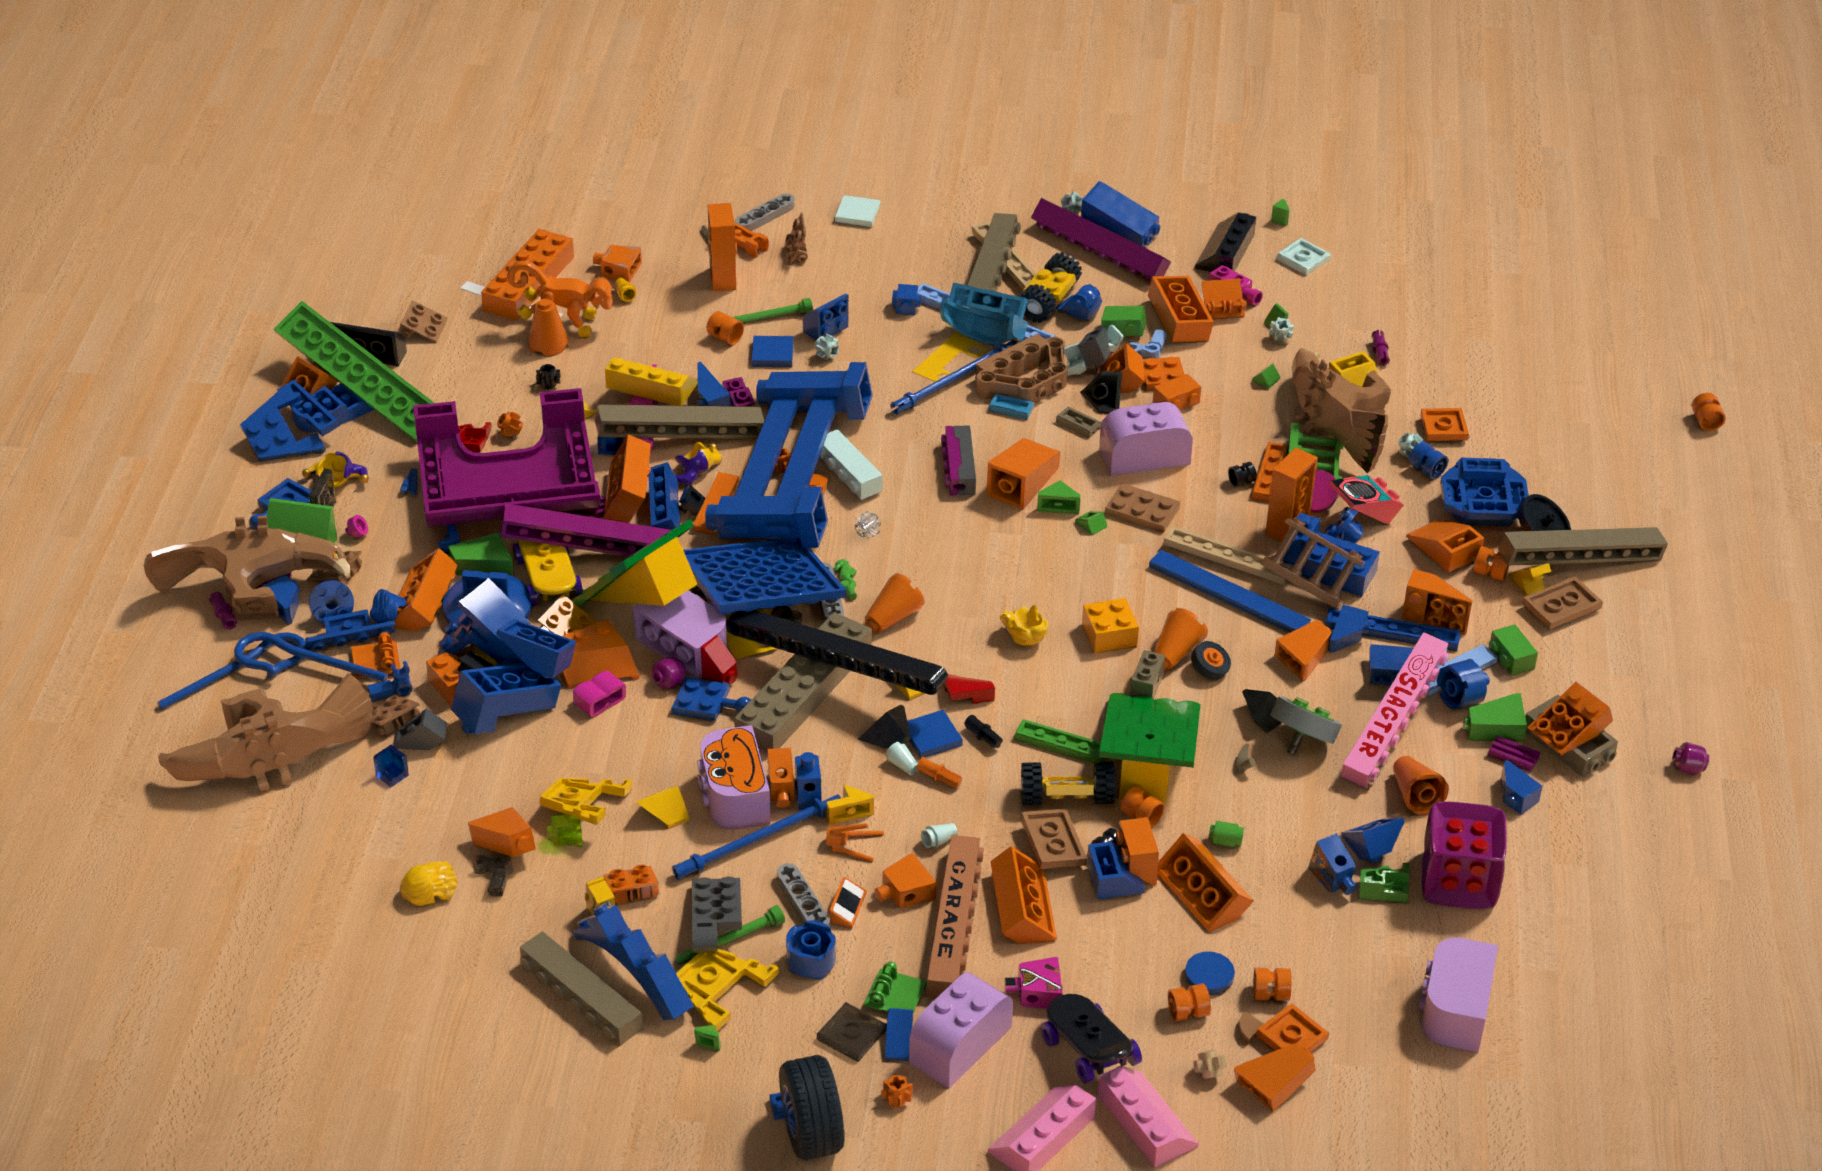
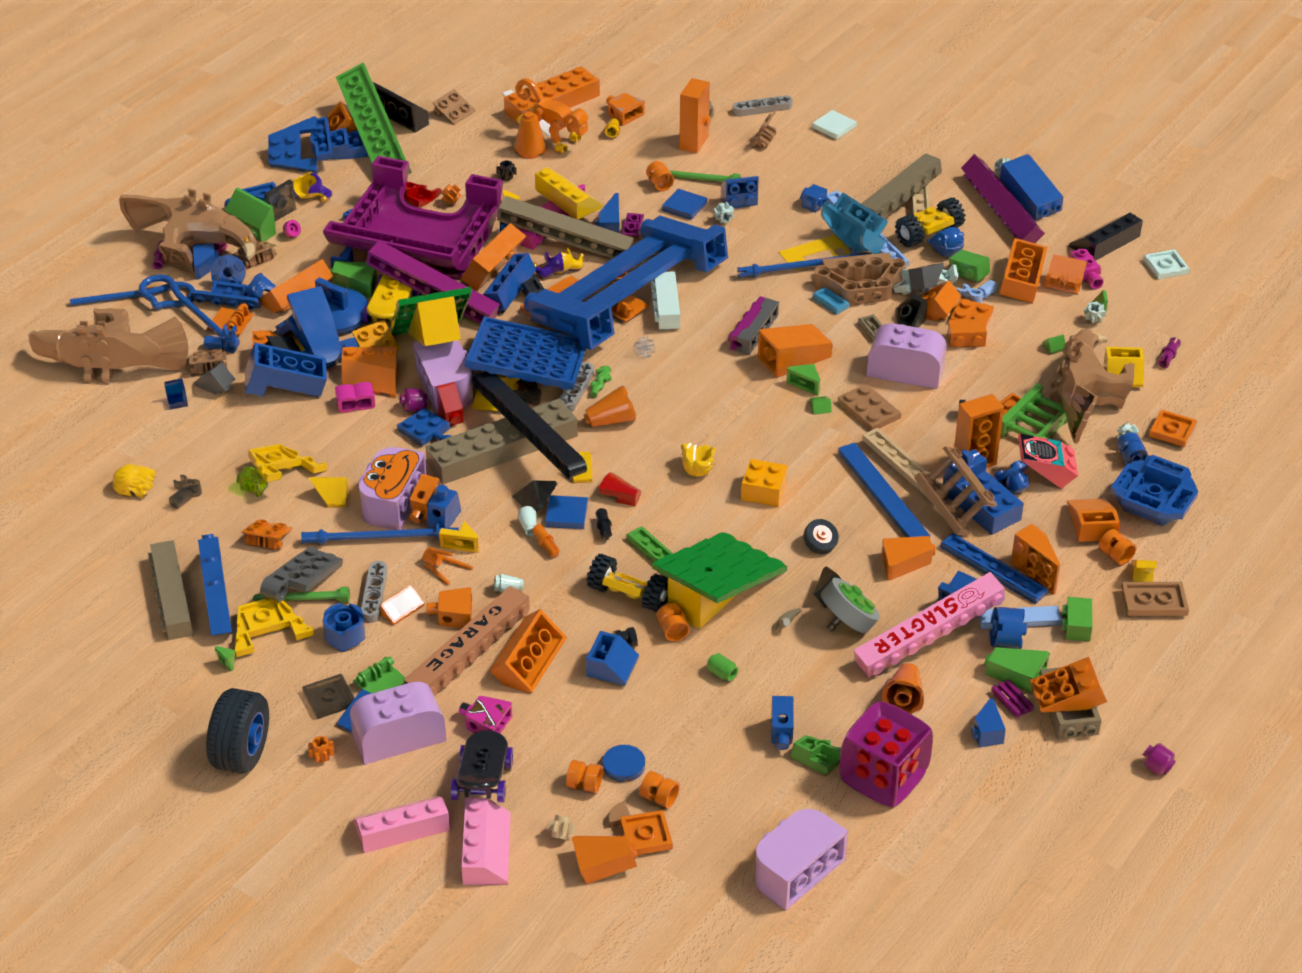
camera: 30 degrees right, 0 degrees up
orange slope [468,807,536,857] -> none
blue slope [496,619,576,678] -> none
yellow piece [585,876,615,916] -> none
orange plate [734,222,769,257] -> none
medium nougat plate [1020,809,1087,869] -> none
orange slope [1116,817,1159,885] -> none
dark tan brick [1130,650,1166,699] -> none
orange cone [1154,608,1208,670] -> none
orange slope [1157,833,1254,932] -> none
bright green slope [1271,199,1290,226] -> none
dark pink tile [1311,470,1339,512] -> none
blue slope [1329,604,1371,653] -> none
blue slope [1341,817,1404,863] -> none
dark tan brick [1498,527,1668,566] -> none
black piece [1517,494,1571,531] -> none

